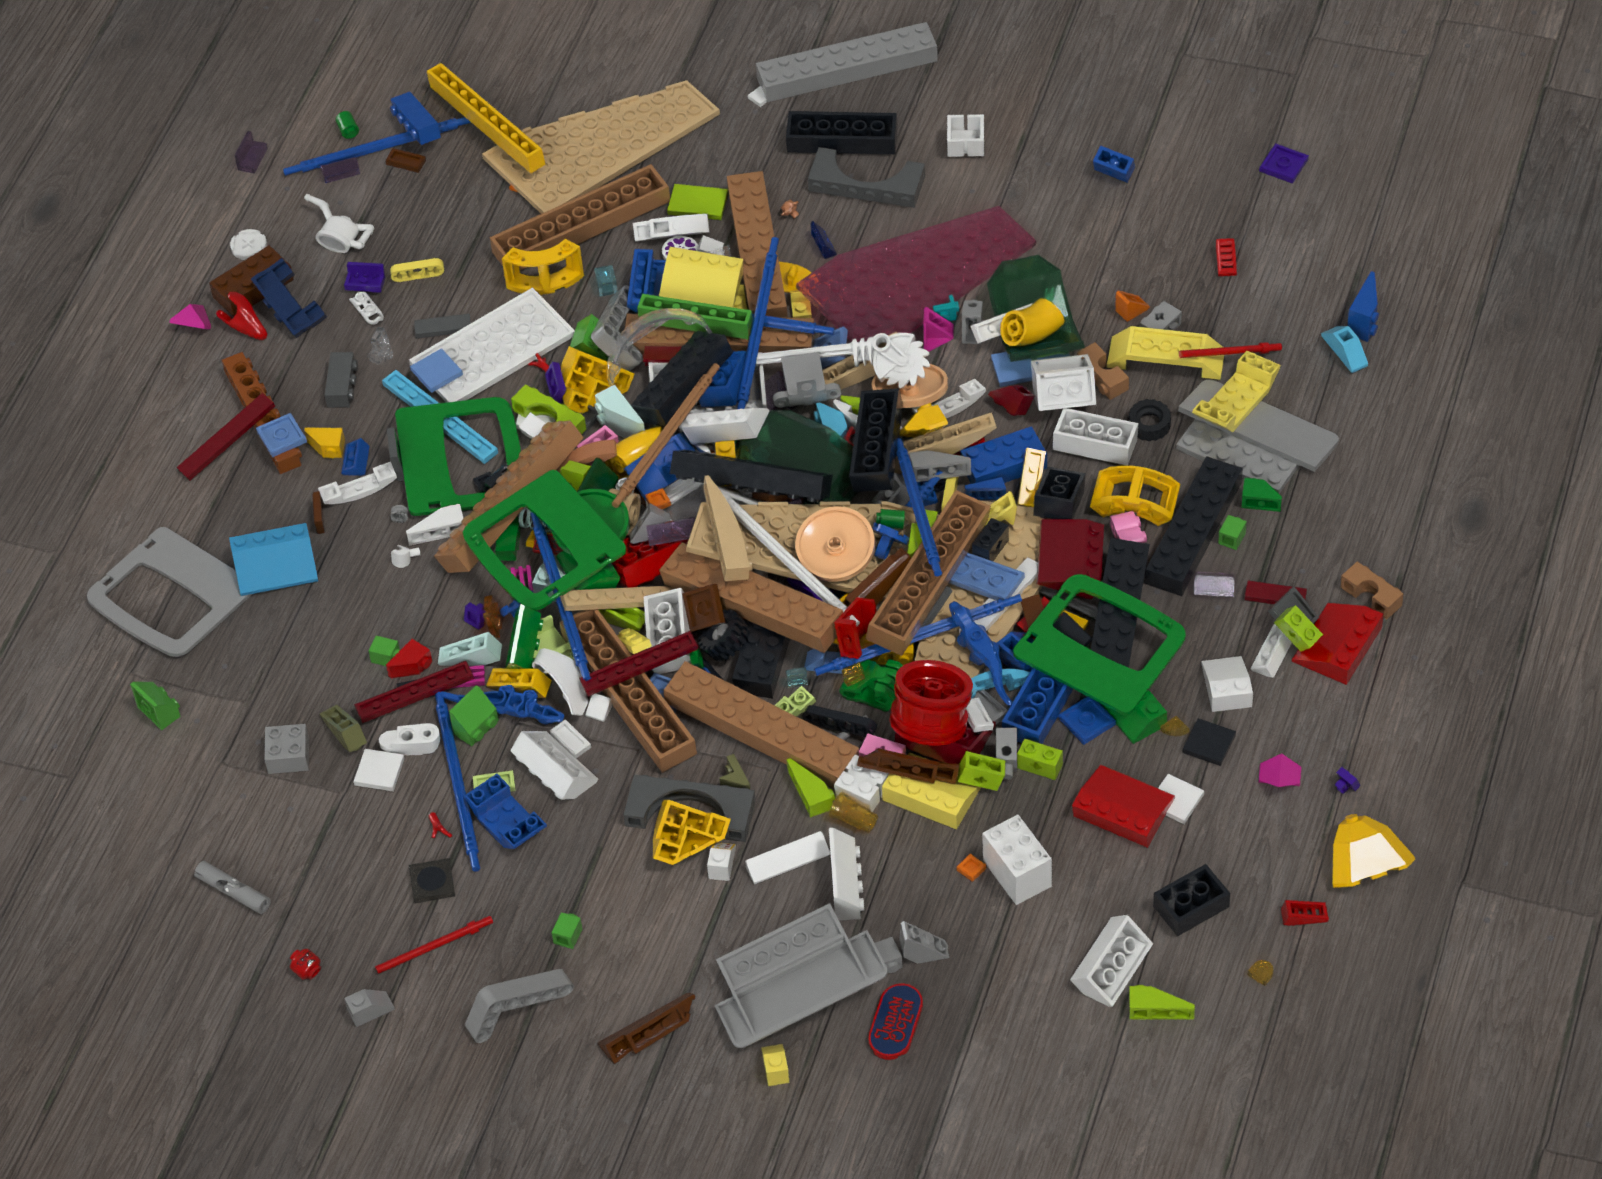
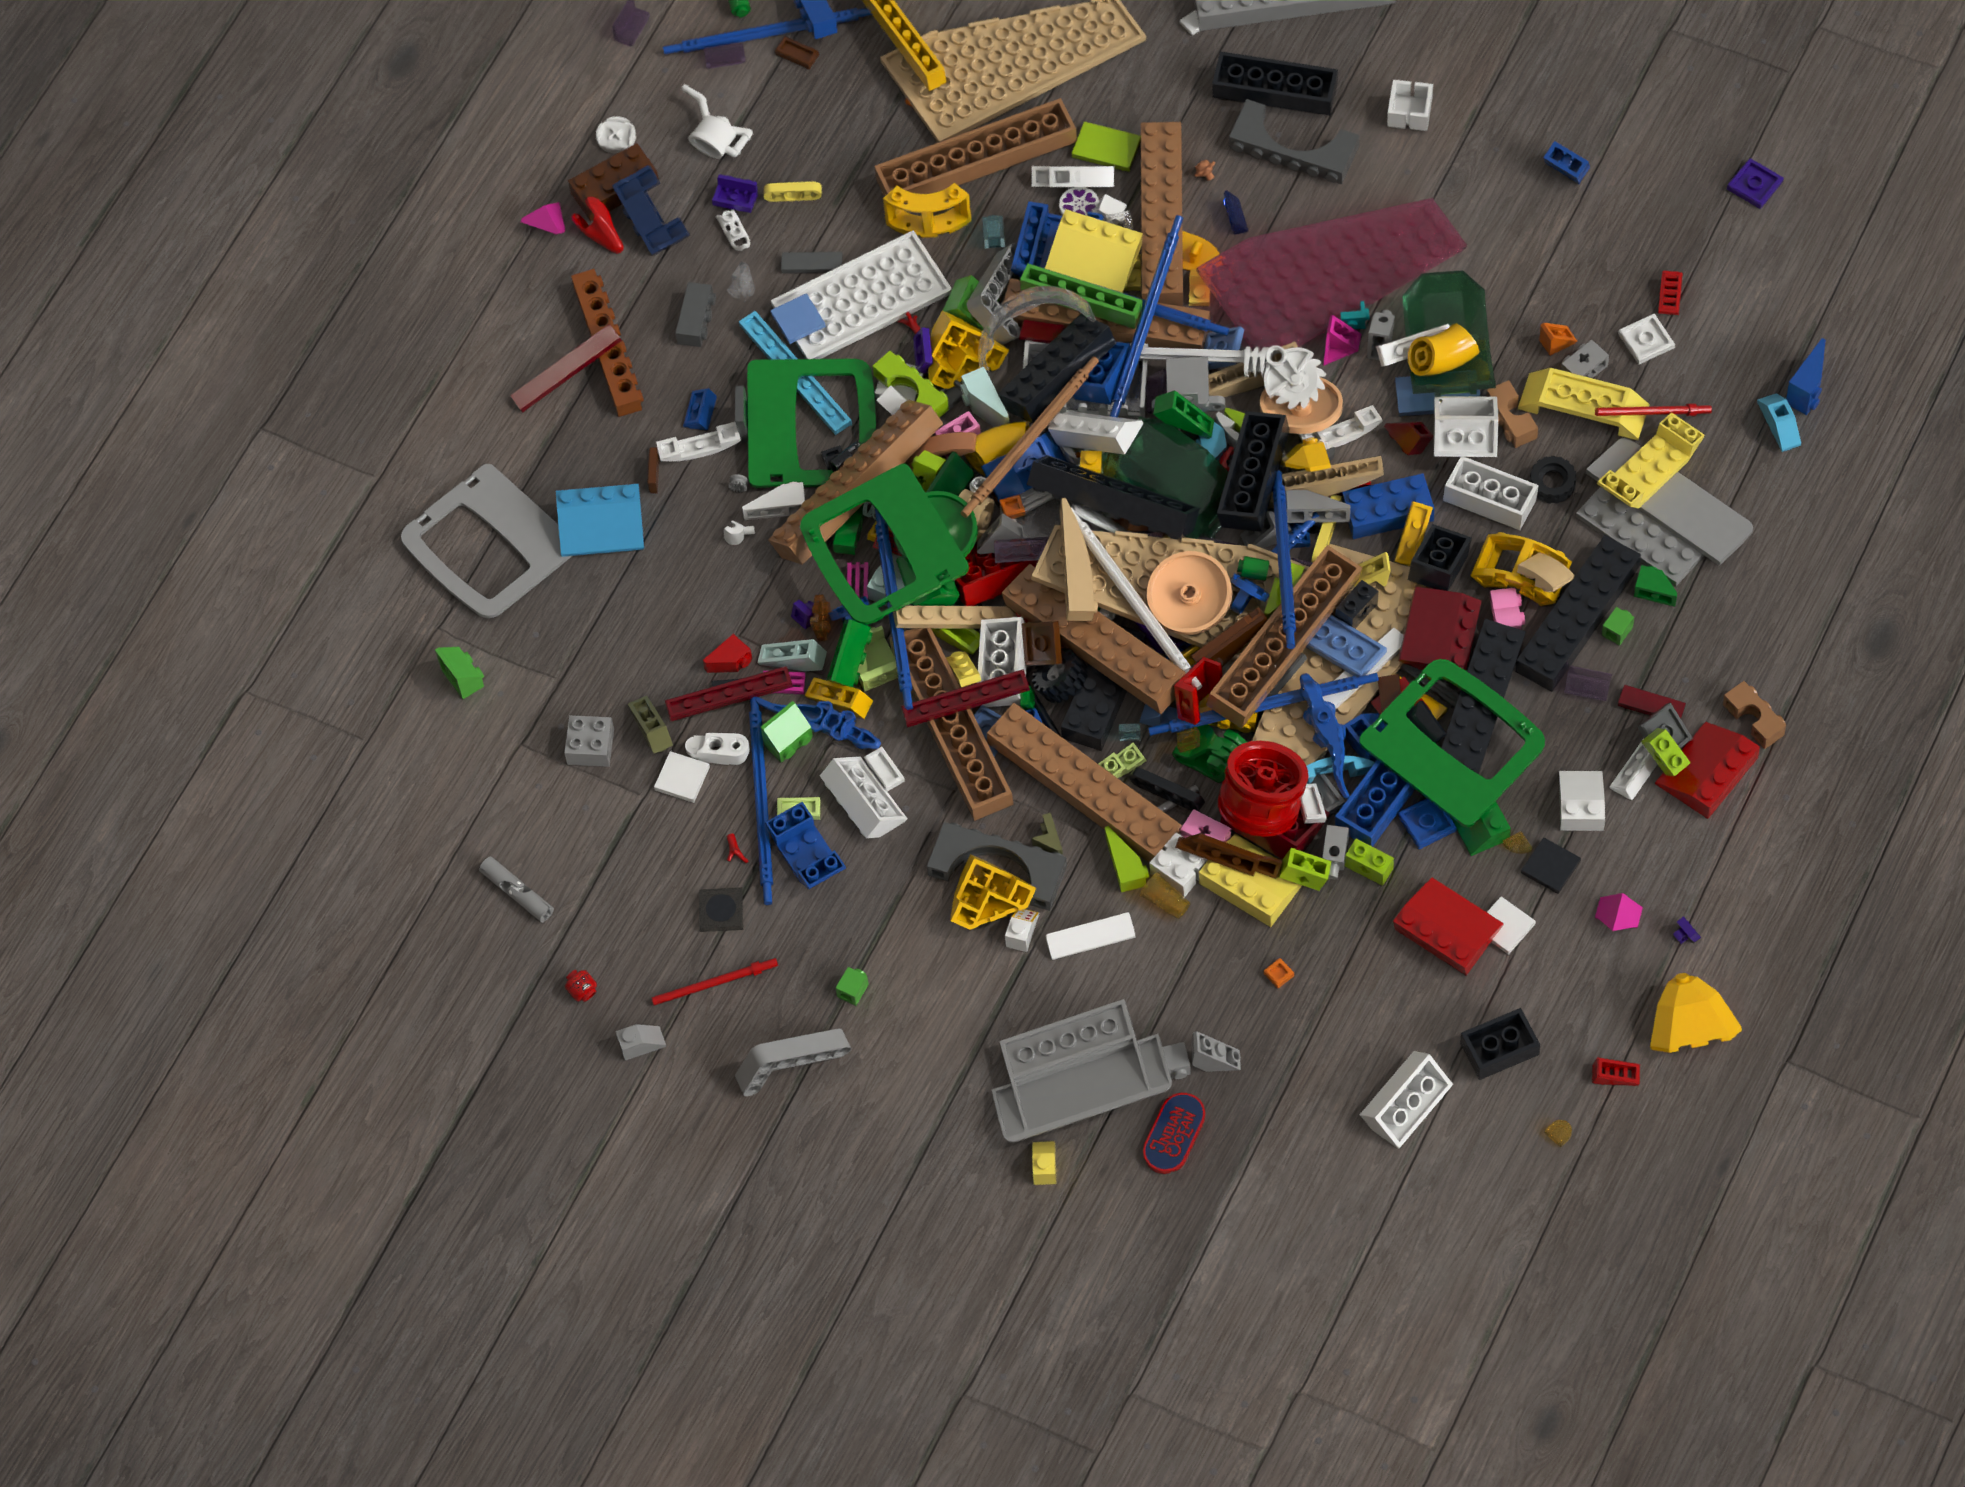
camera: 10 degrees right, 10 degrees up
medium blue tile [256,413,307,457] -> none
yellow slope [304,427,345,458] -> none
bright green brick [369,636,400,666] -> none
white panel [532,648,590,716] -> none
white slope [585,693,612,722] -> none
reddish brown wedge [598,993,695,1064] -> none
white slope [829,828,864,921] -> none
blue slope [964,477,1006,500] -> none
white container [982,815,1052,905] -> none
lime slope [1129,985,1195,1019] -> none
none -> green slope [1153,390,1214,439]
none -> tan slope [1517,552,1575,592]
none -> white tile [1618,314,1675,365]

